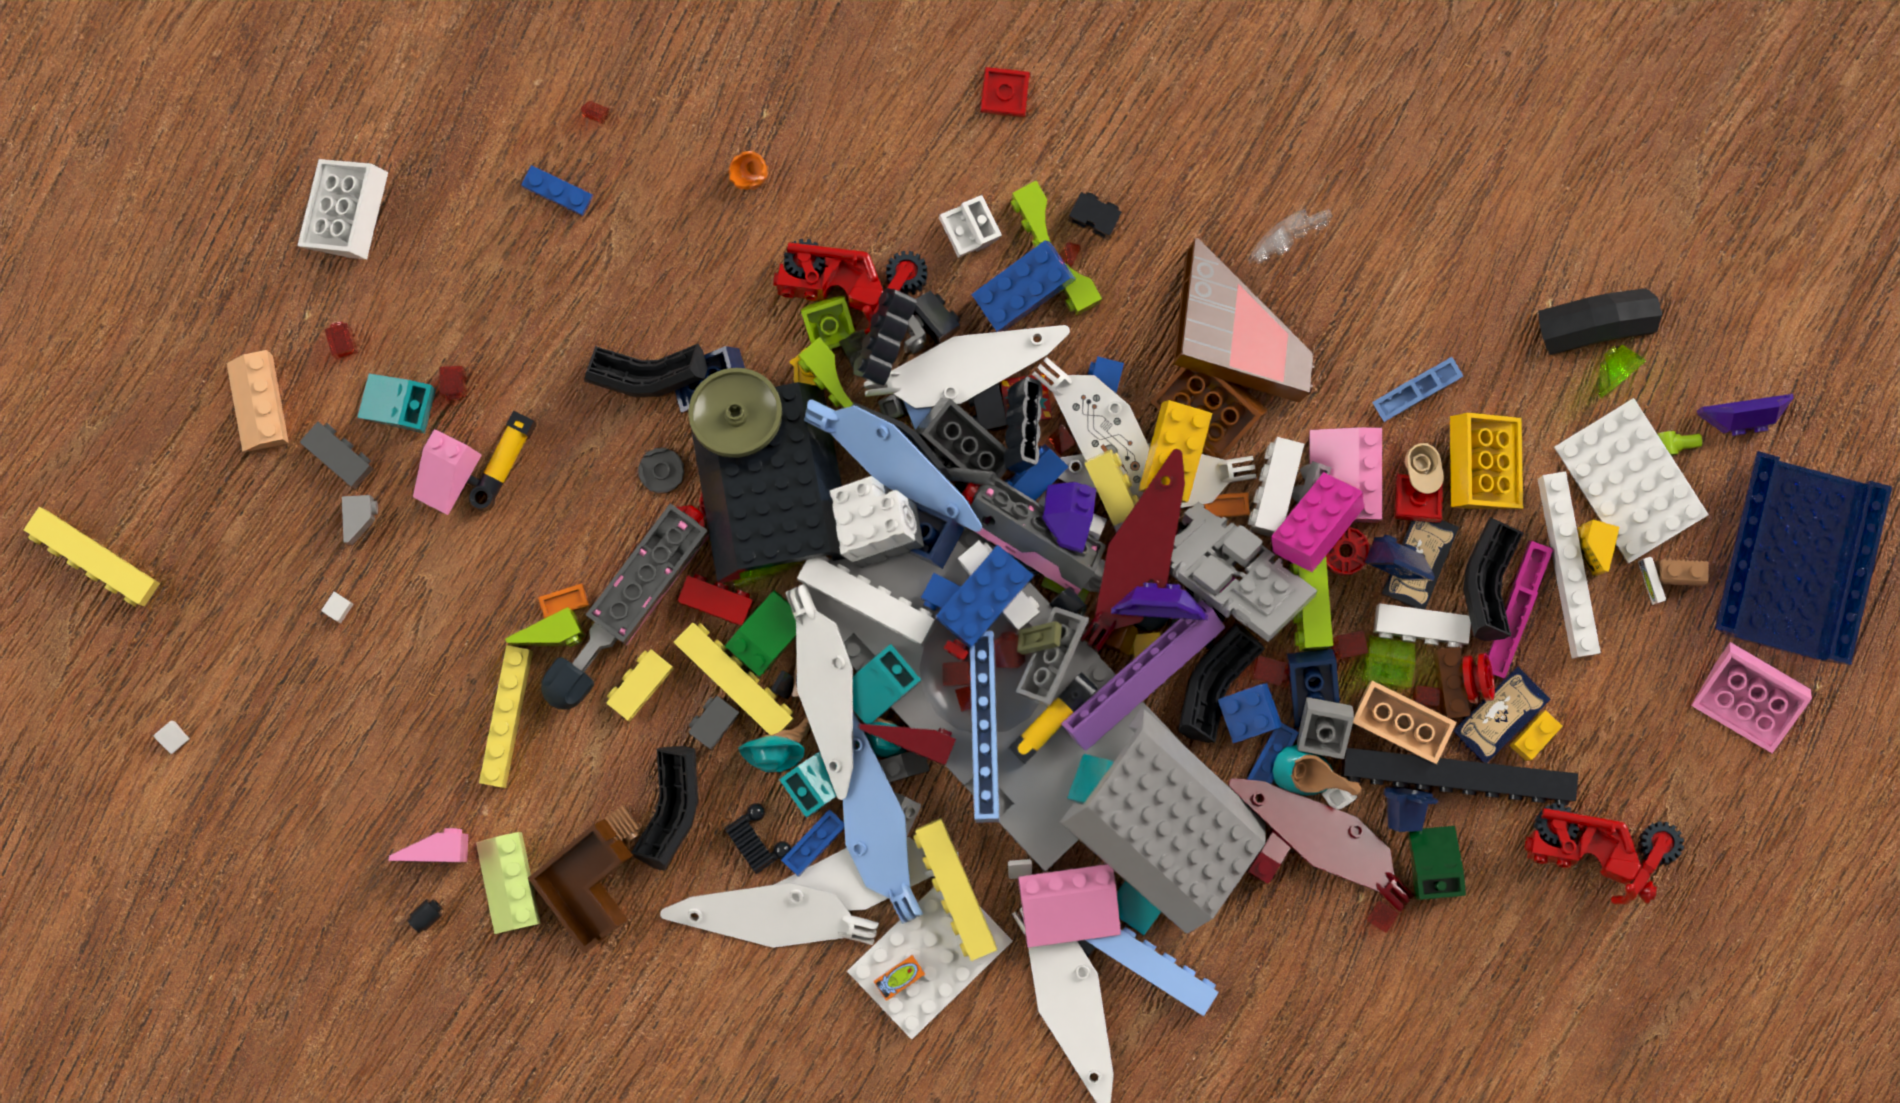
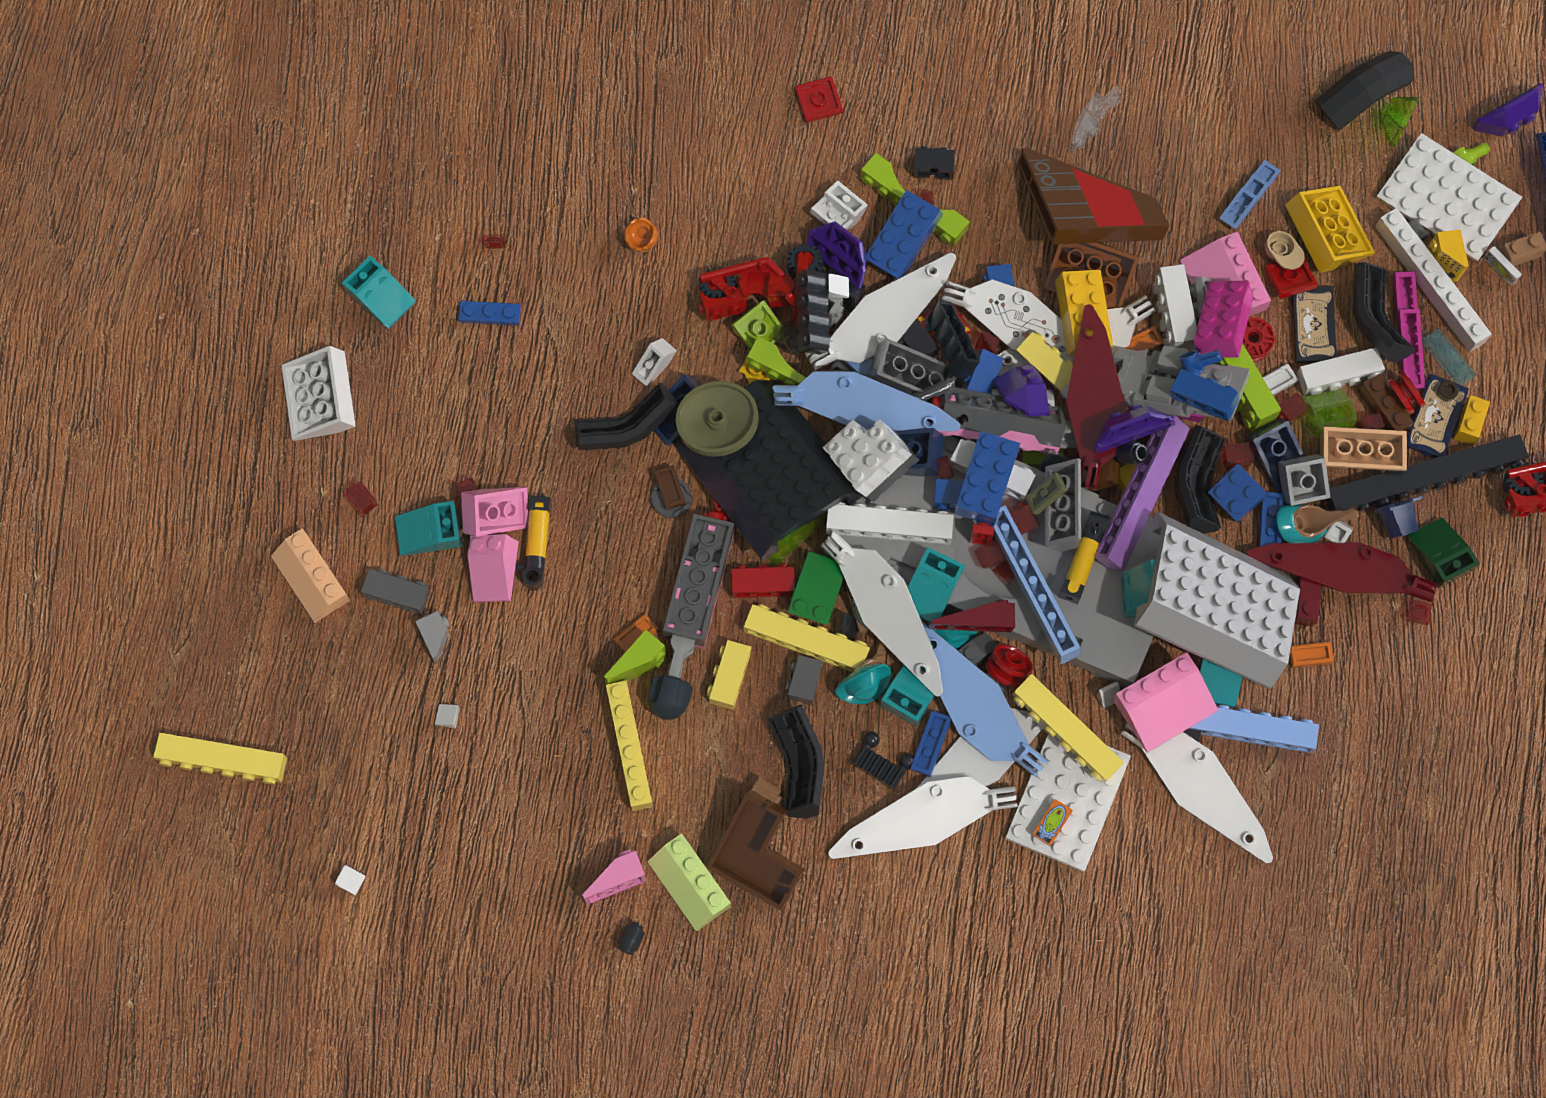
camera: 20 degrees left, 10 degrees down
dark blue slope [1365,535,1435,581] -> none
none -> teal slope [342,255,416,329]
none -> bright pink slope [461,487,529,537]
none -> white slope [632,338,677,386]
none -> reddish brown tile [654,465,686,510]
none -> dark purple wedge [805,221,866,289]
none -> white slope [828,274,849,298]
none -> clear red slope [937,456,954,479]
none -> red wheel [986,644,1033,688]
none -> black brick [1117,443,1148,465]
none -> blue brick [1170,369,1240,421]
none -> blue axle [1179,348,1222,374]
none -> white tile [1263,364,1299,396]
none -> orange tile [1289,642,1334,668]
none -> dark grey bush [1408,218,1430,241]
none -> clear light blue plate [1422,328,1477,388]
none -> dark brown tile [1437,380,1459,402]

